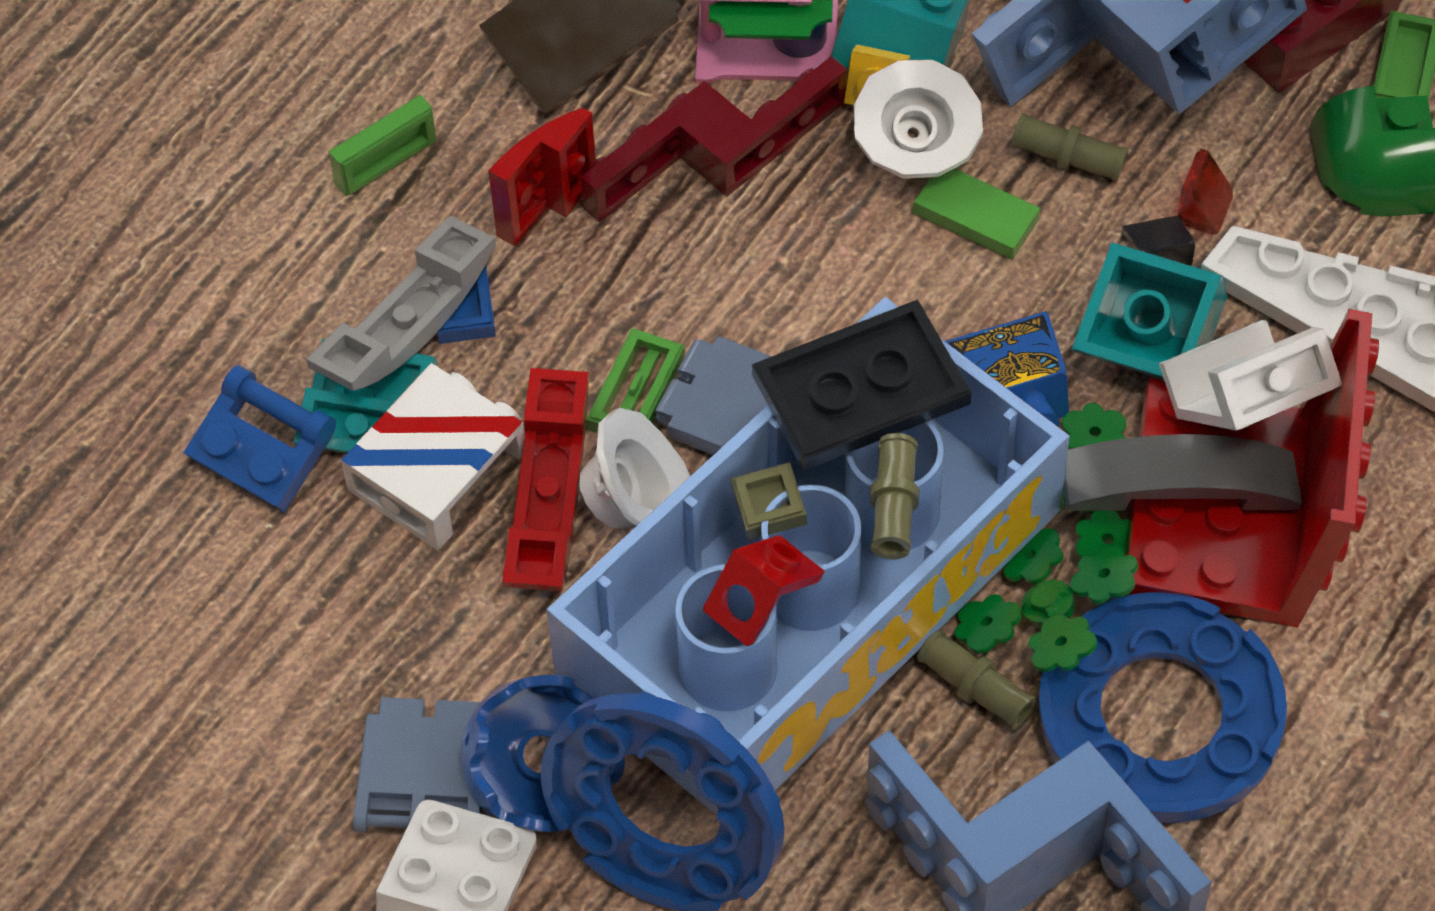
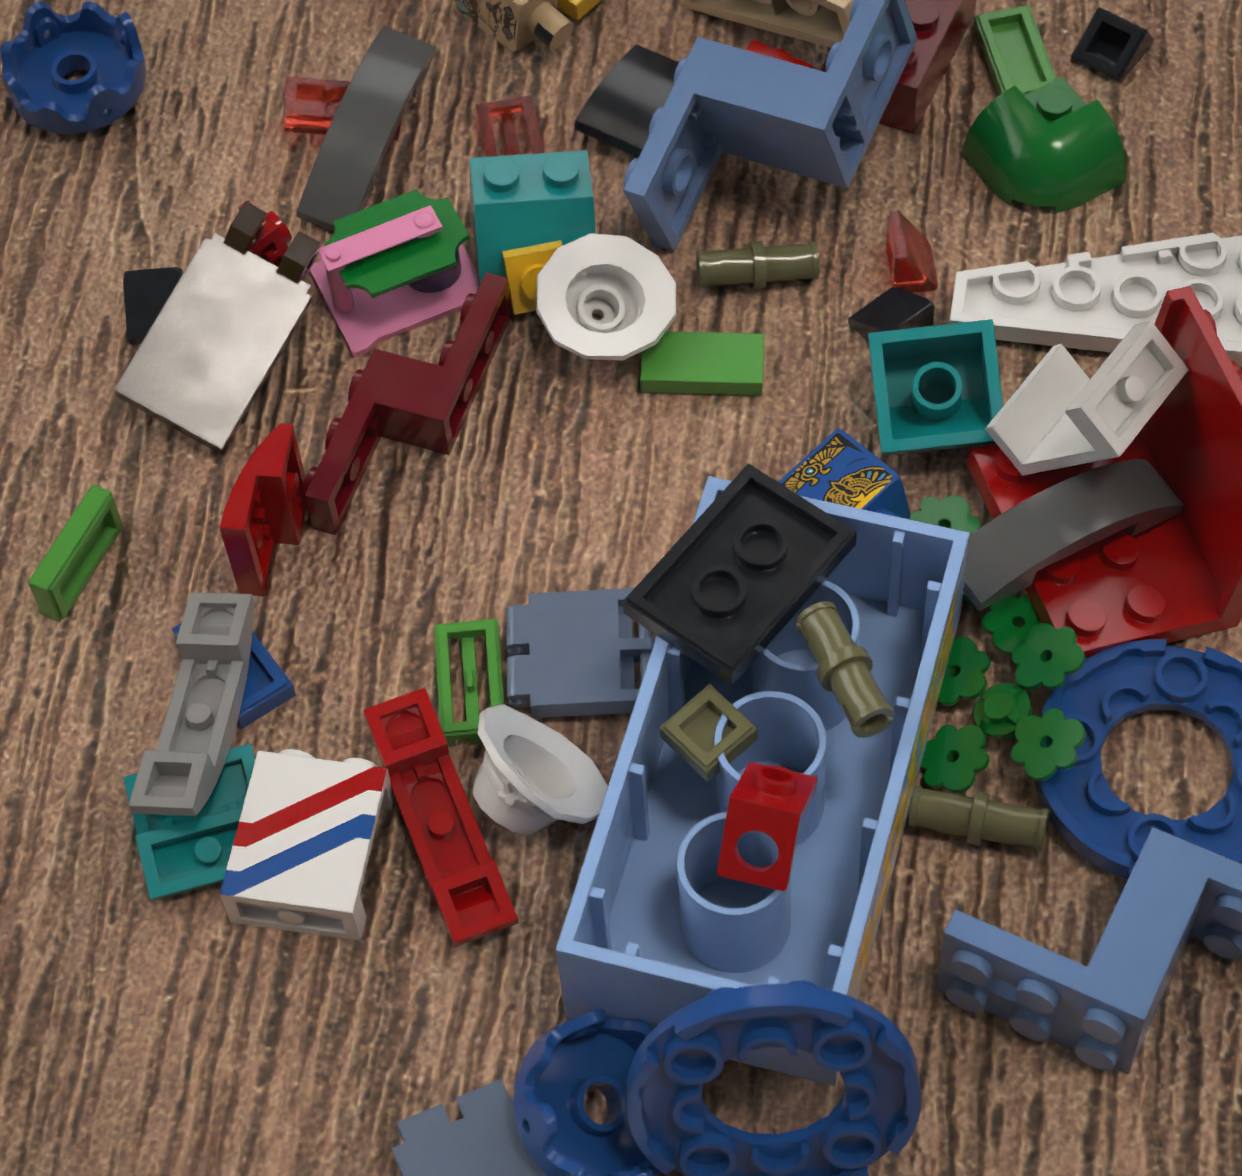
camera: 25 degrees left, 0 degrees up
blue plate [183,365,336,513] -> none

